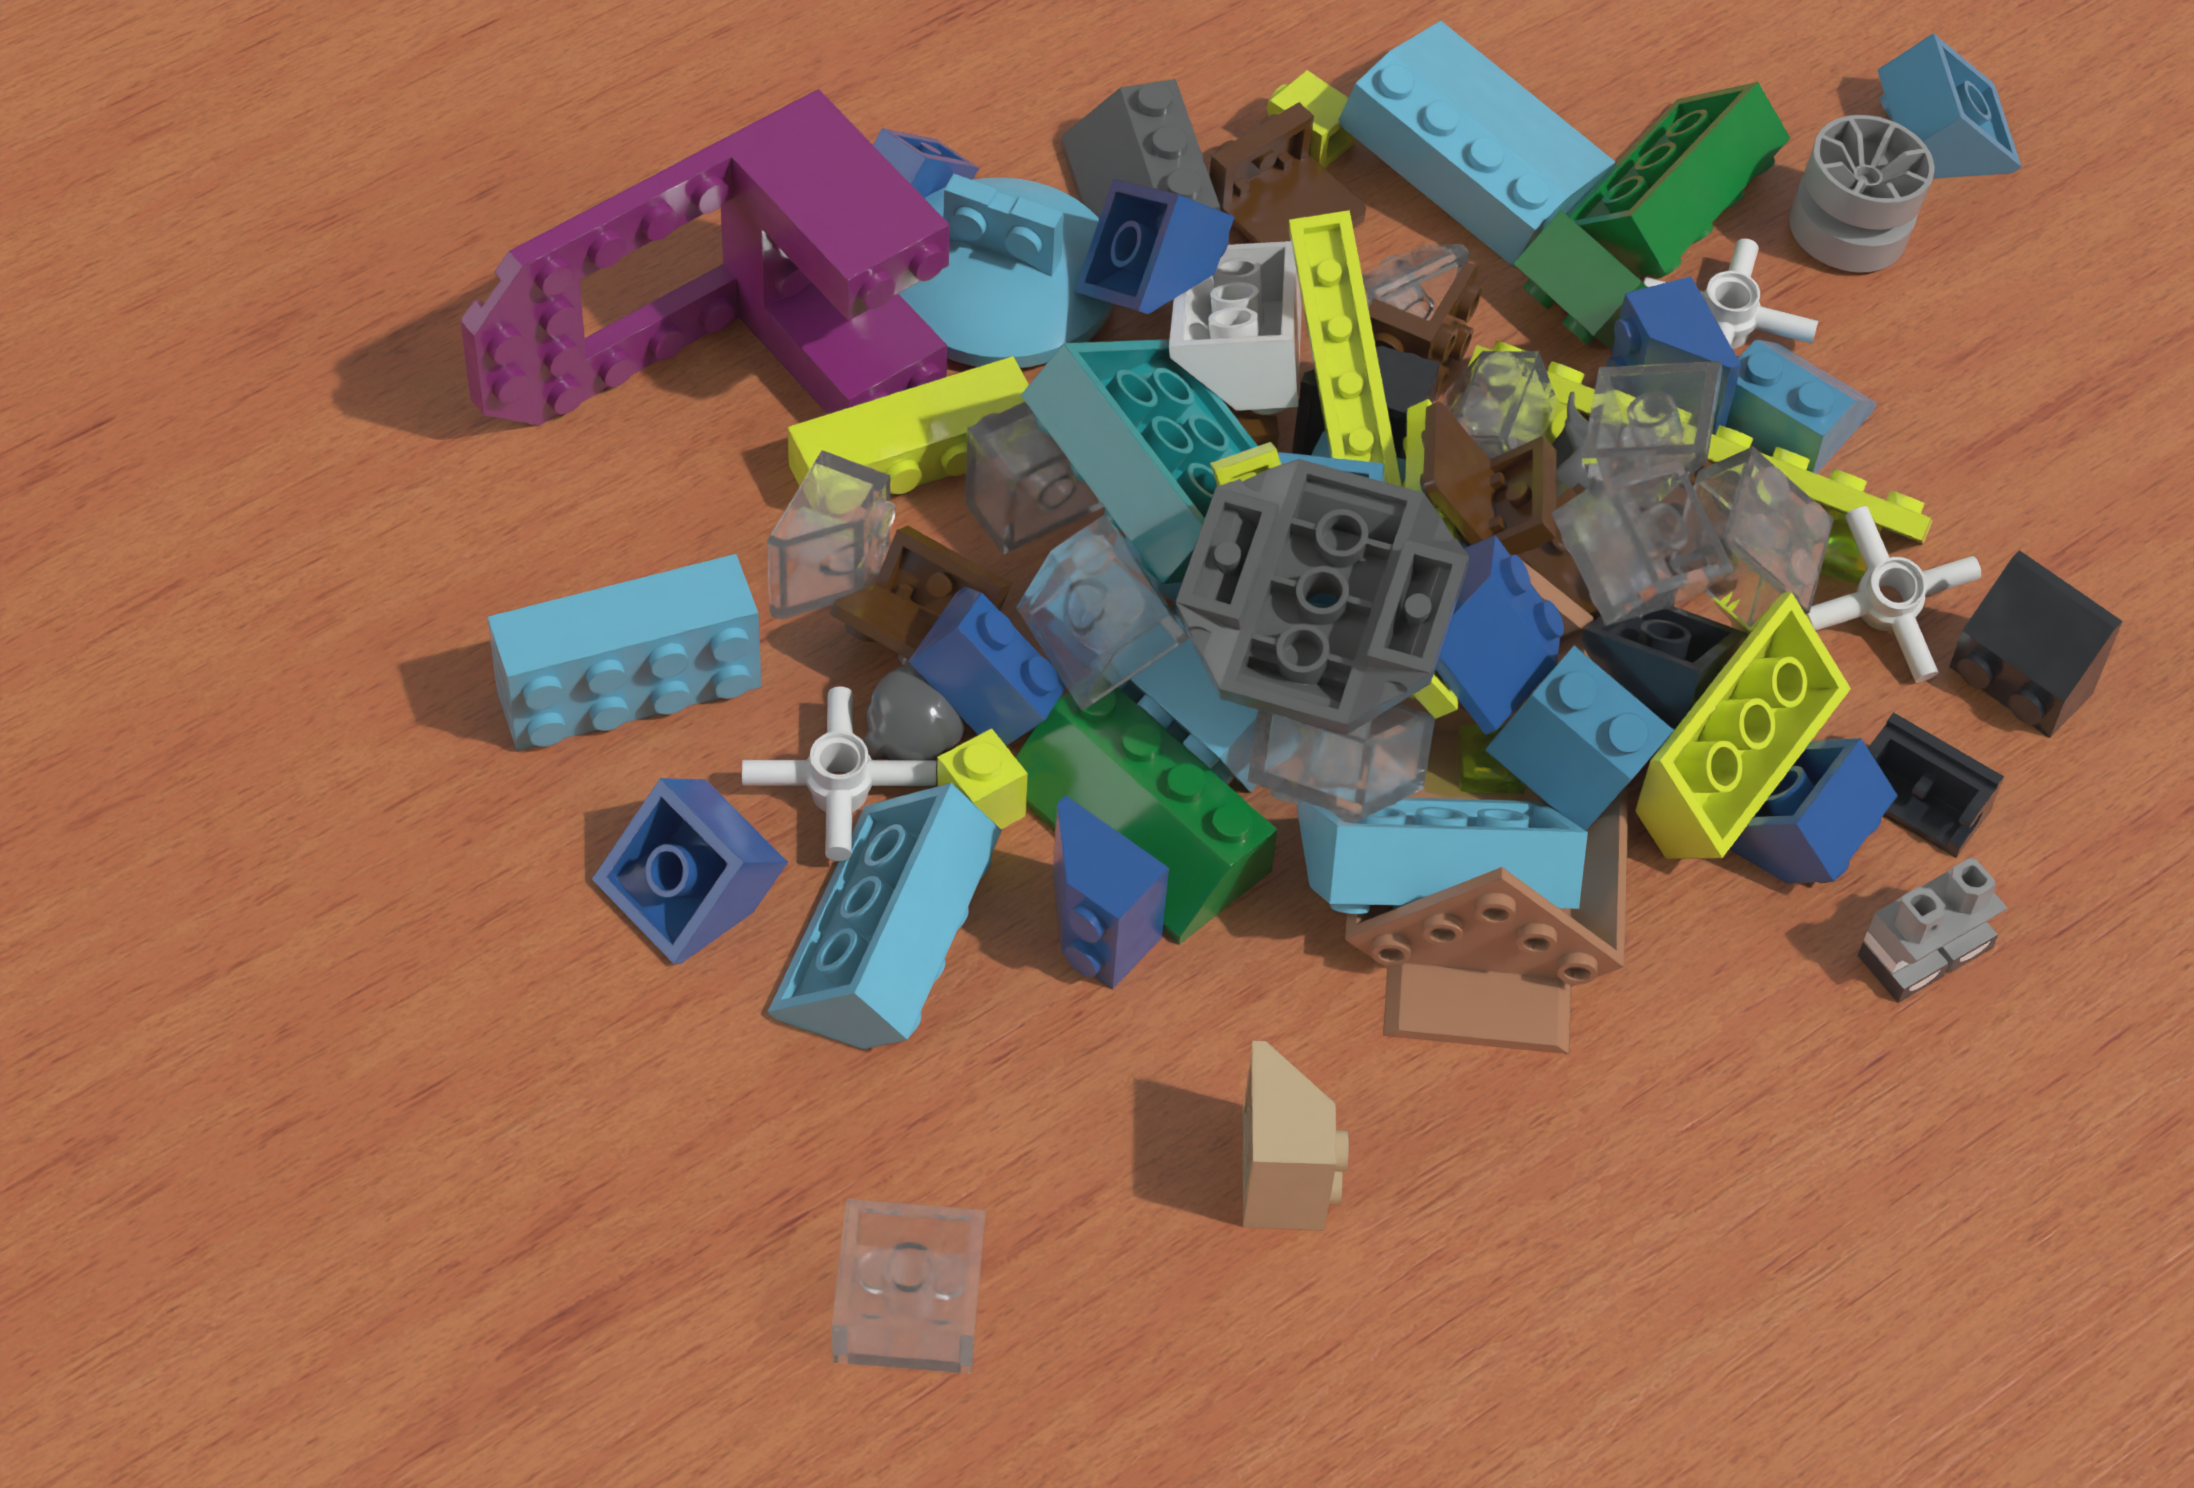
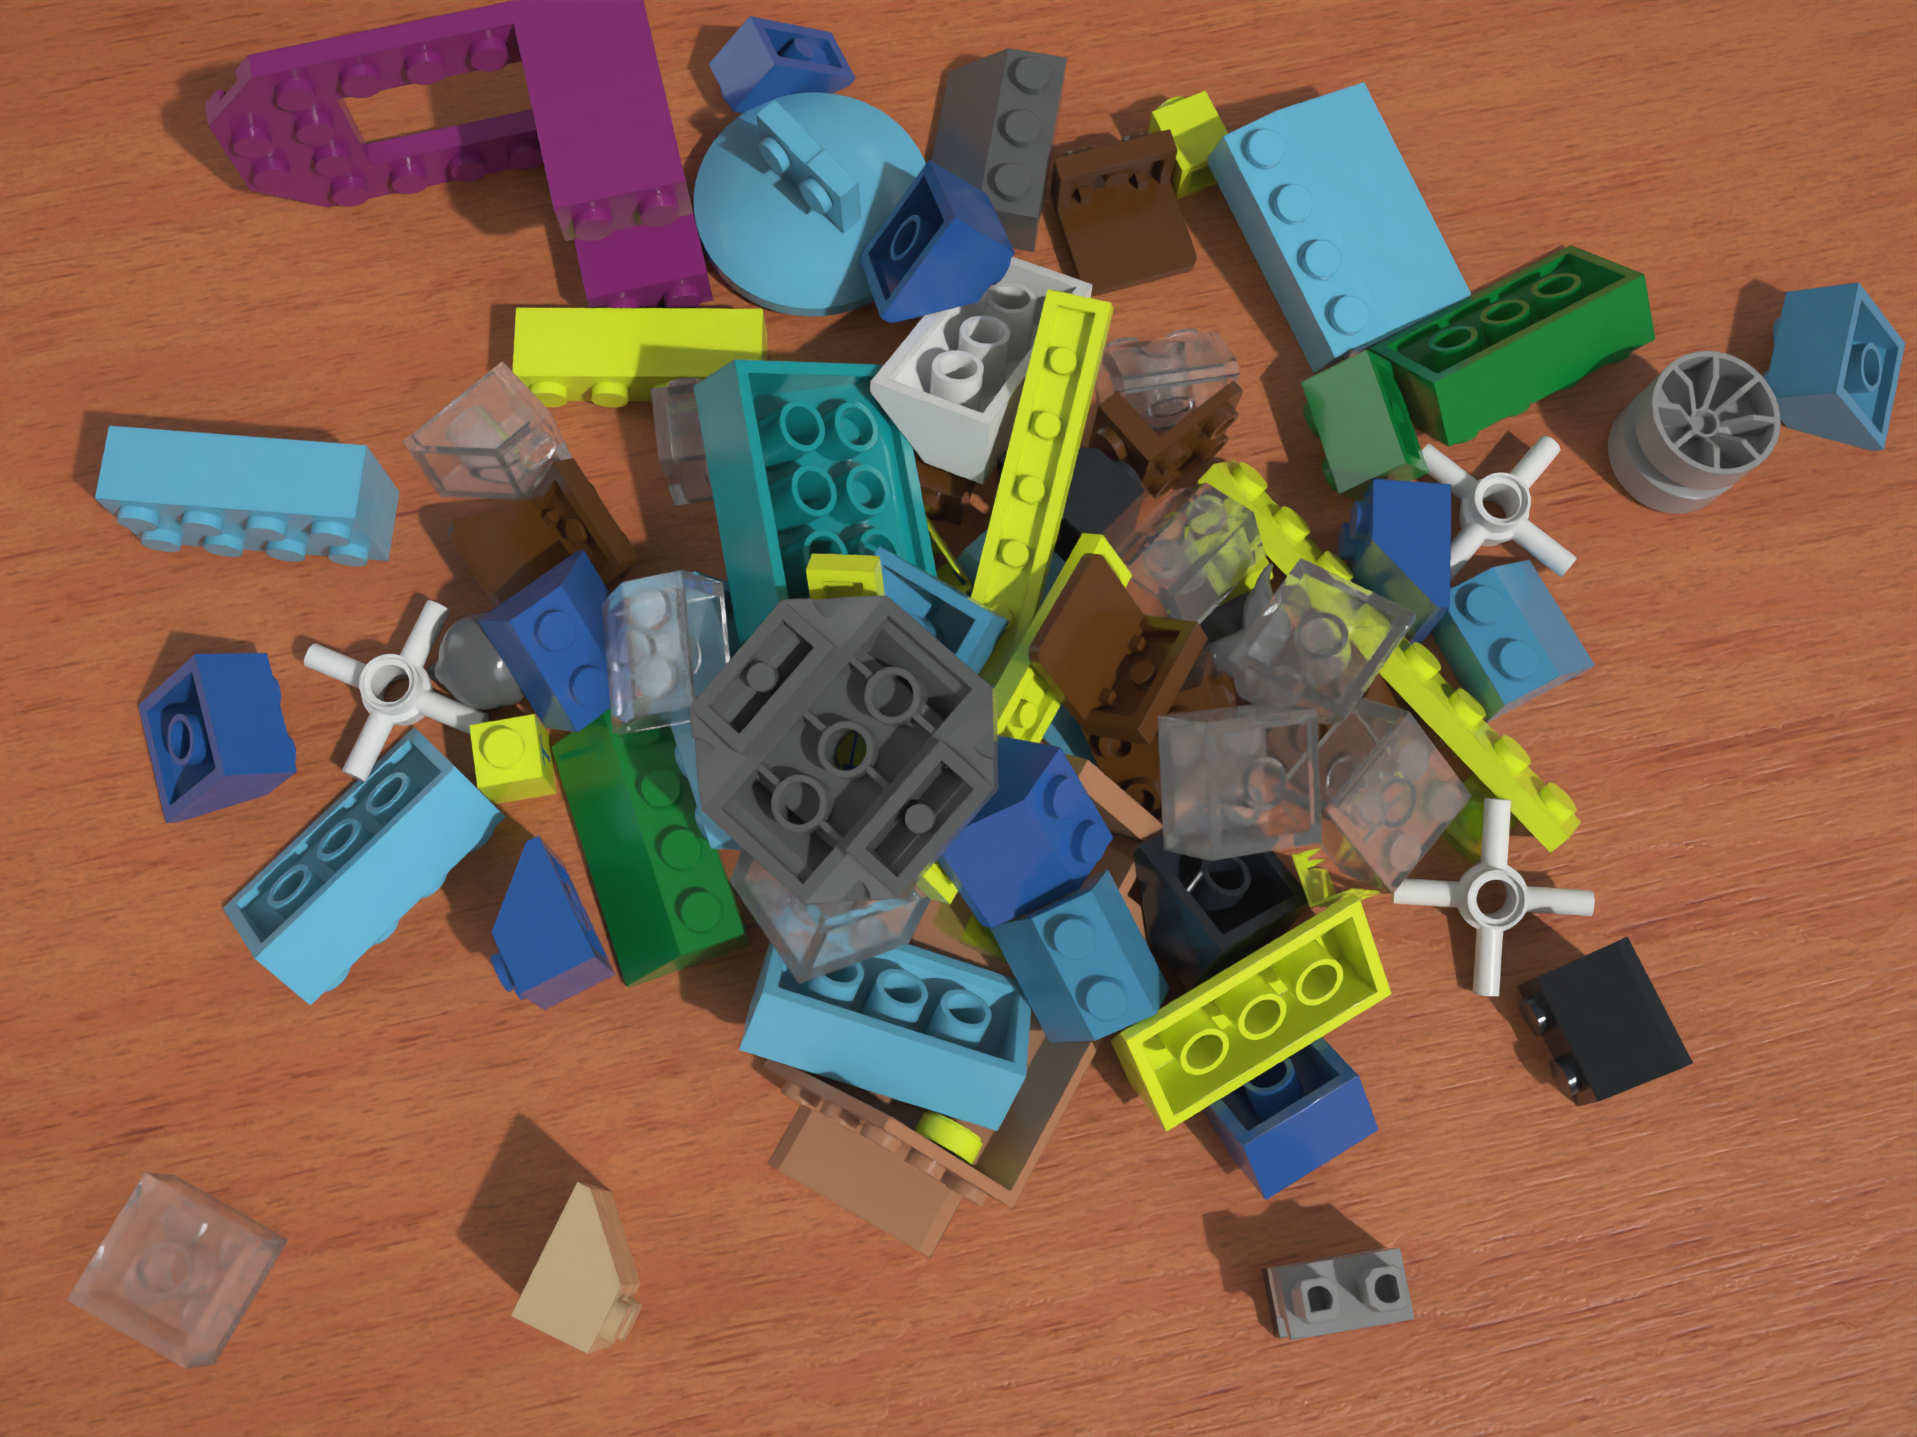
camera: 25 degrees right, 20 degrees up
black hinge [1868,712,2004,858] -> none

